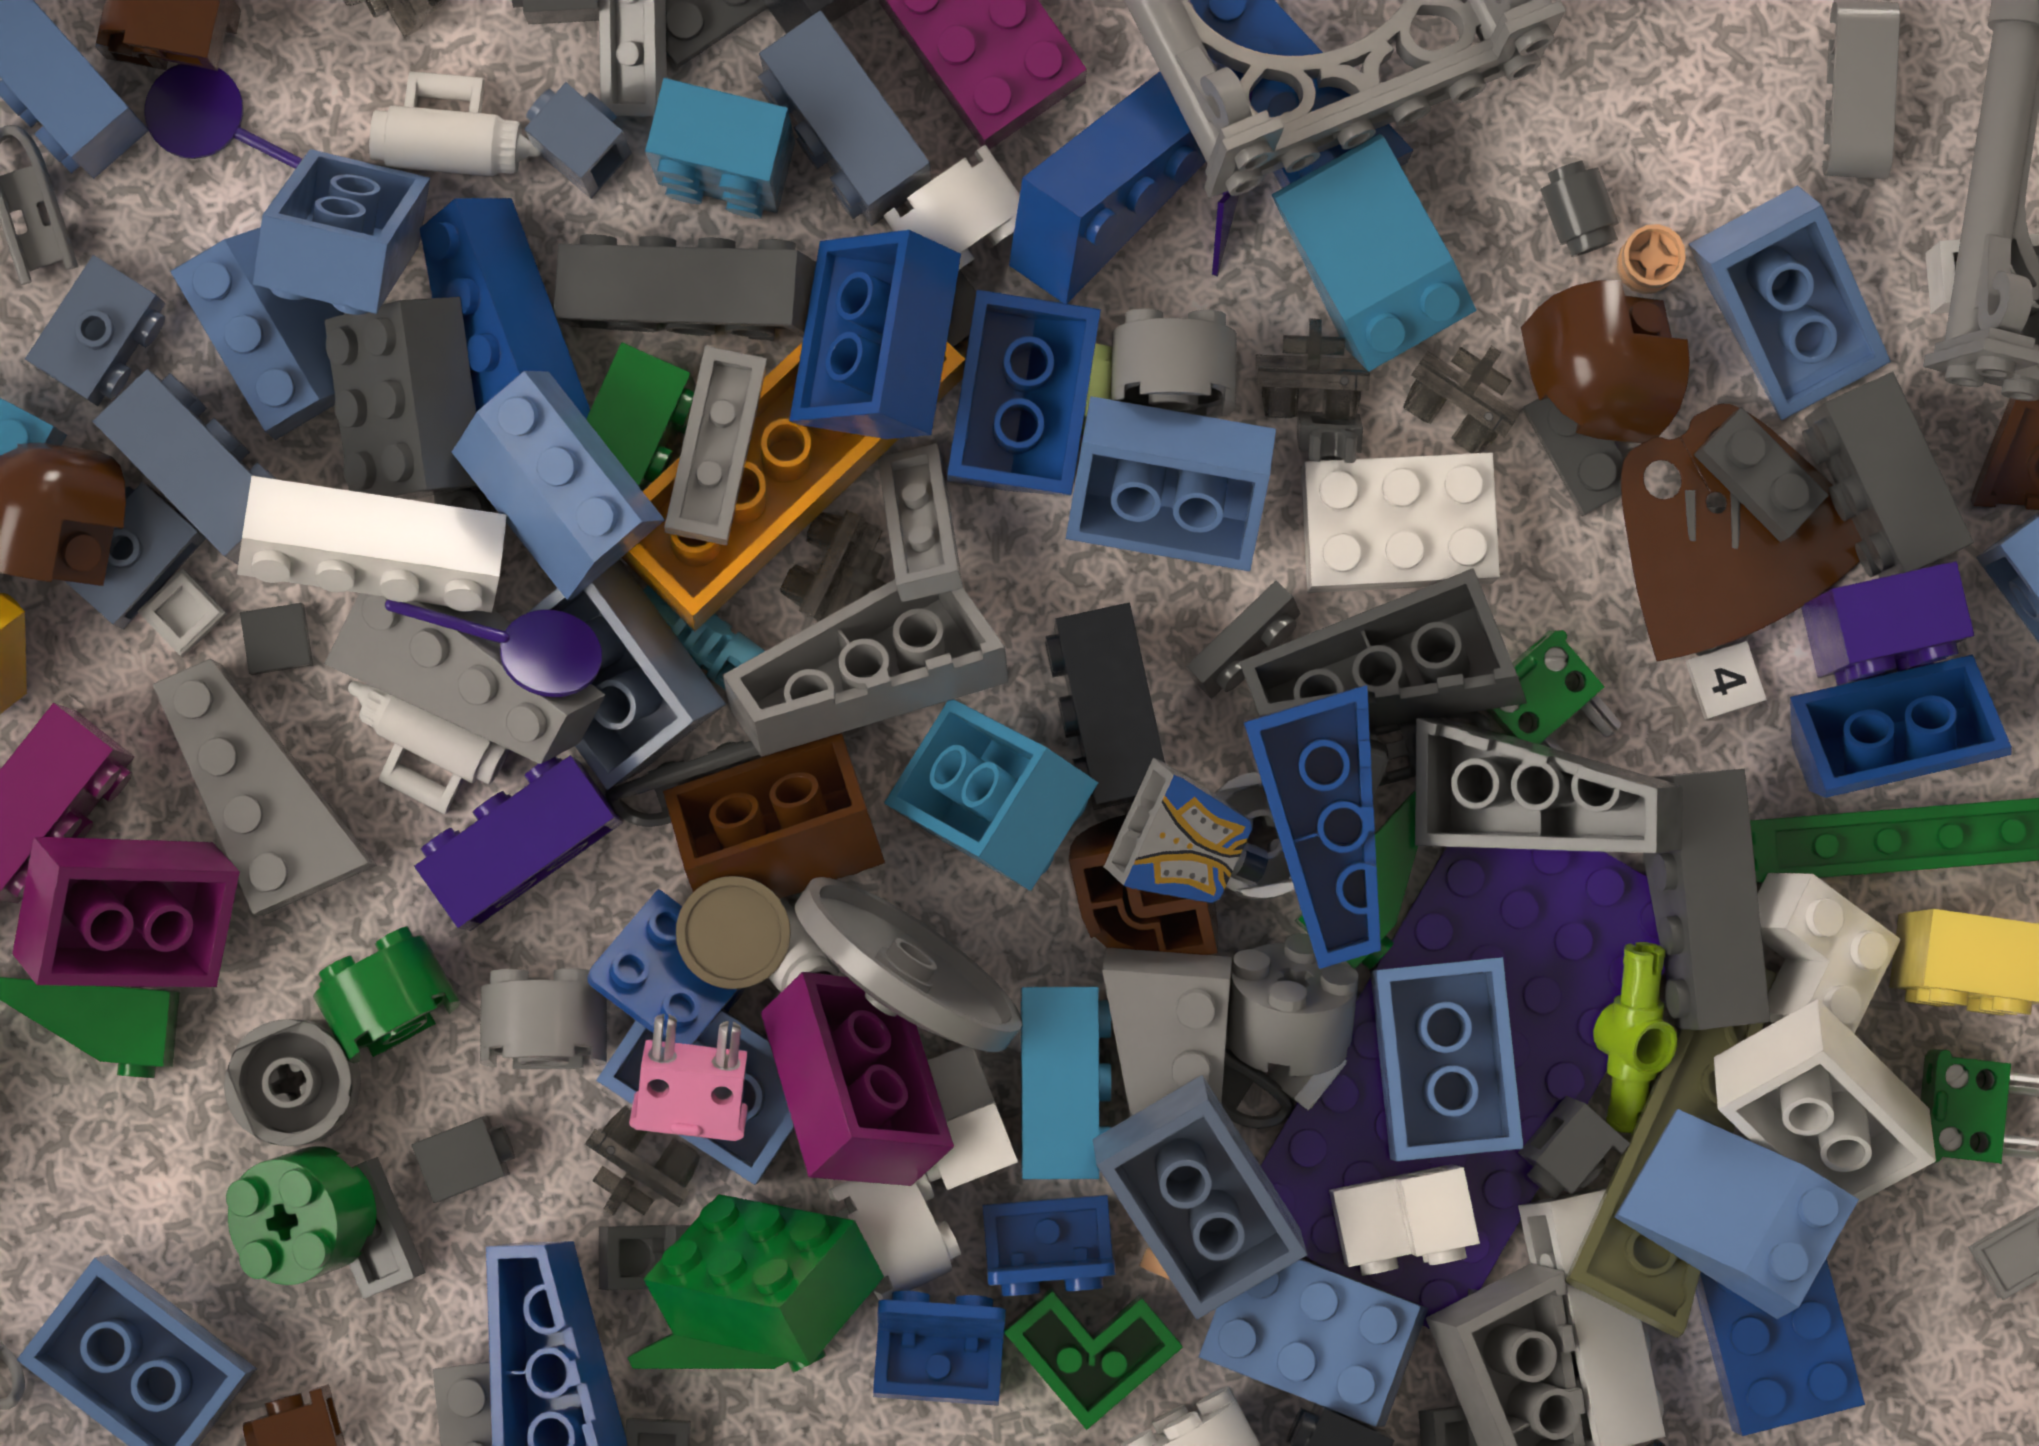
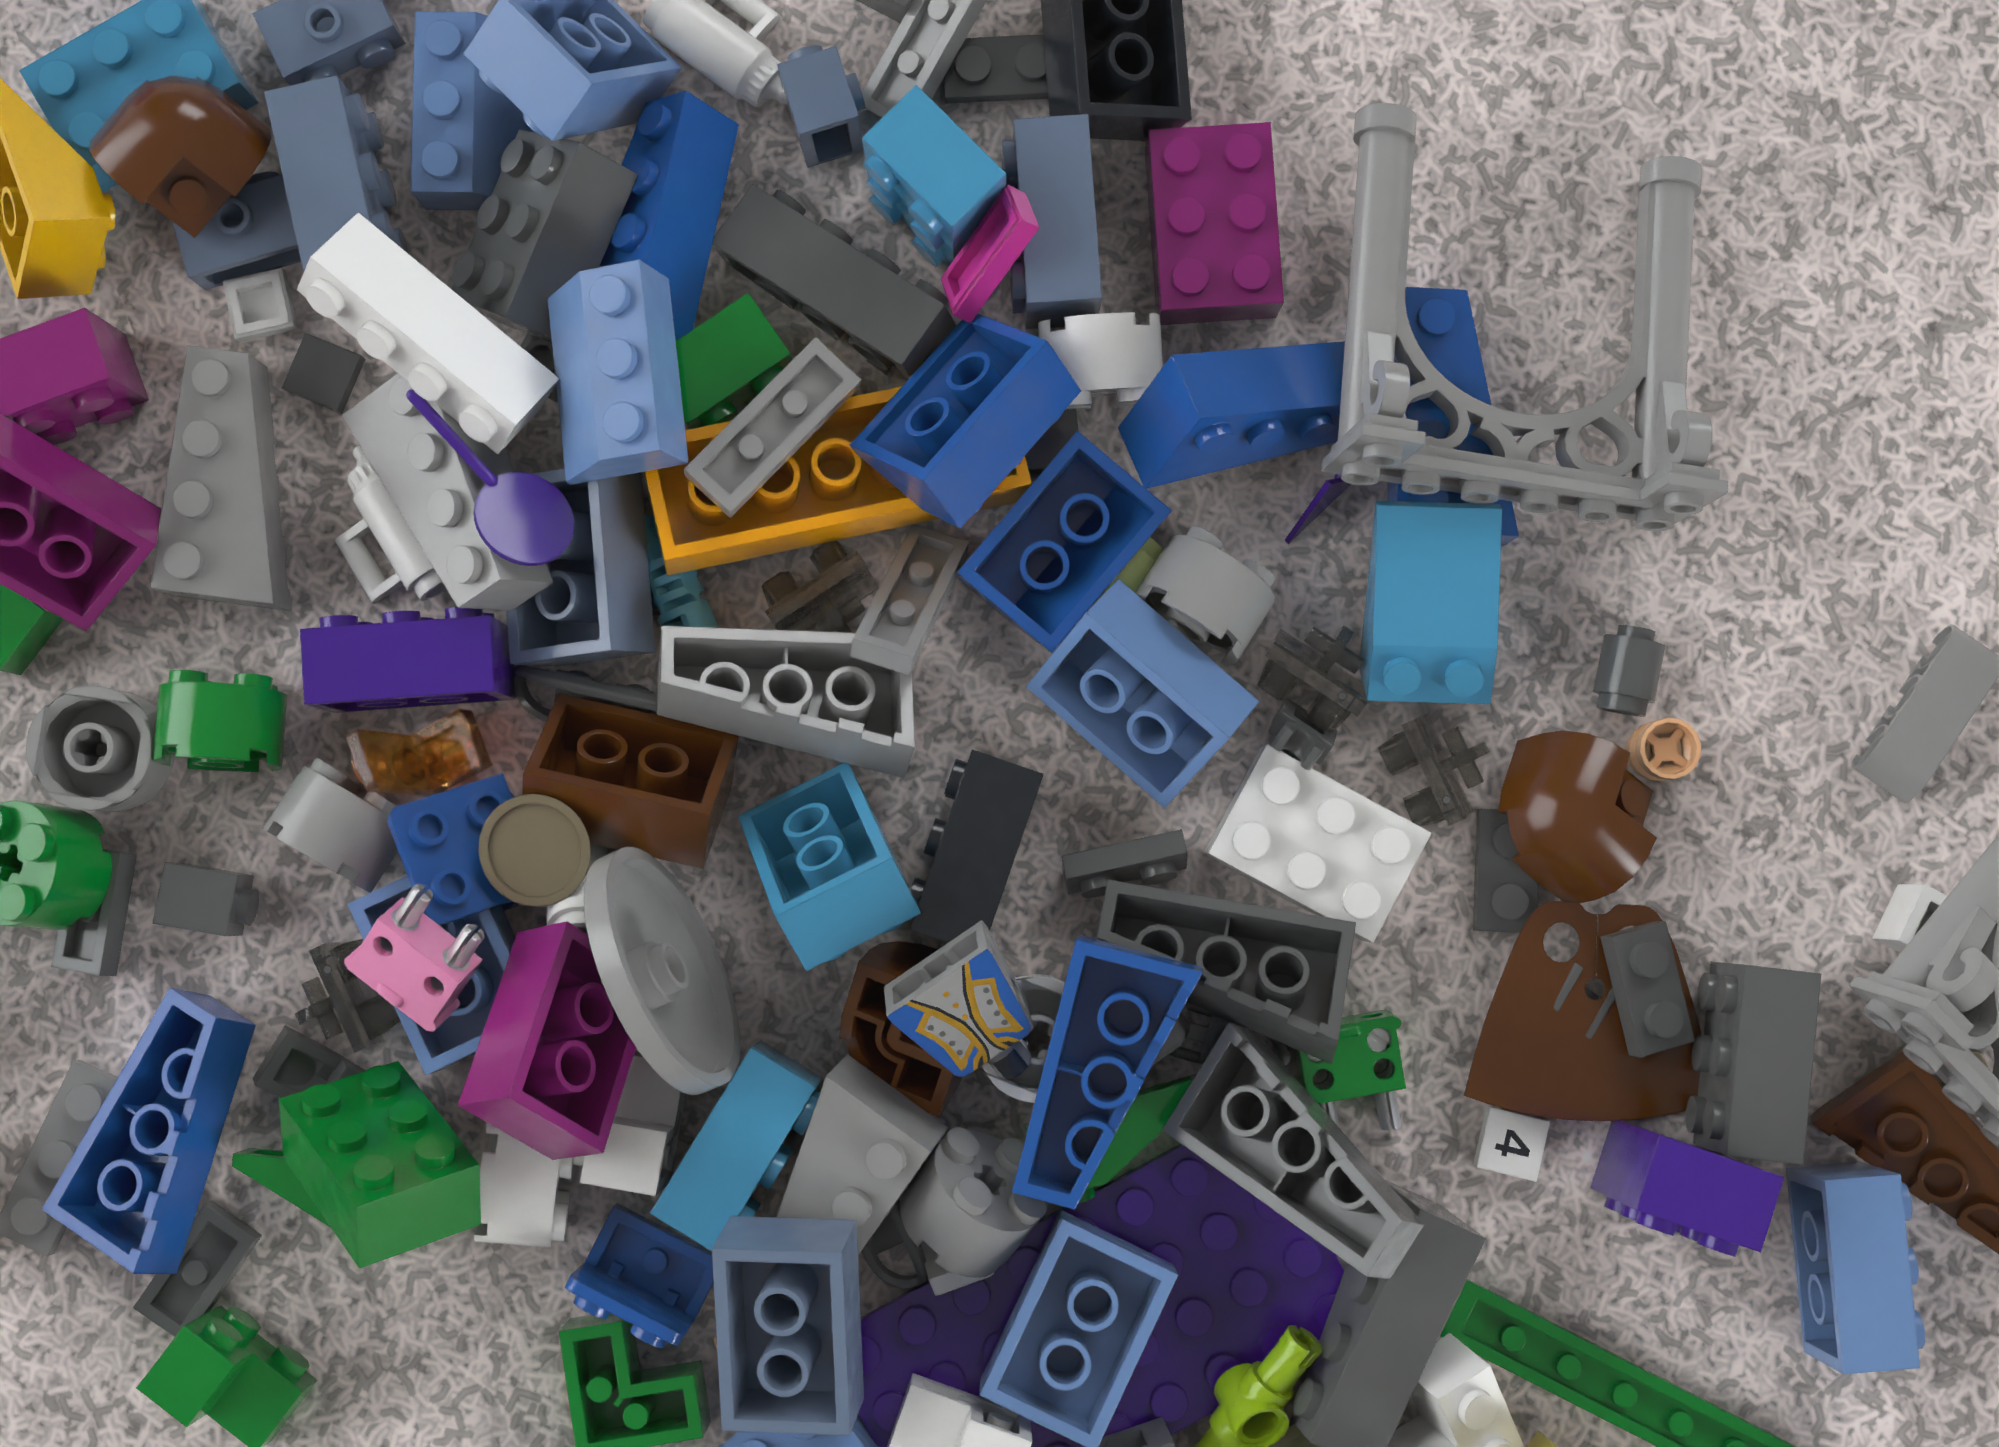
camera: 30 degrees right, 0 degrees up
blue bracket [873,1291,1006,1406] -> none
medium blue slope [1688,185,1891,420] -> none
blue slope [1790,654,2012,798] -> none
none -> clear orange bracket [346,709,493,796]
none -> dark pink tile [941,185,1040,323]

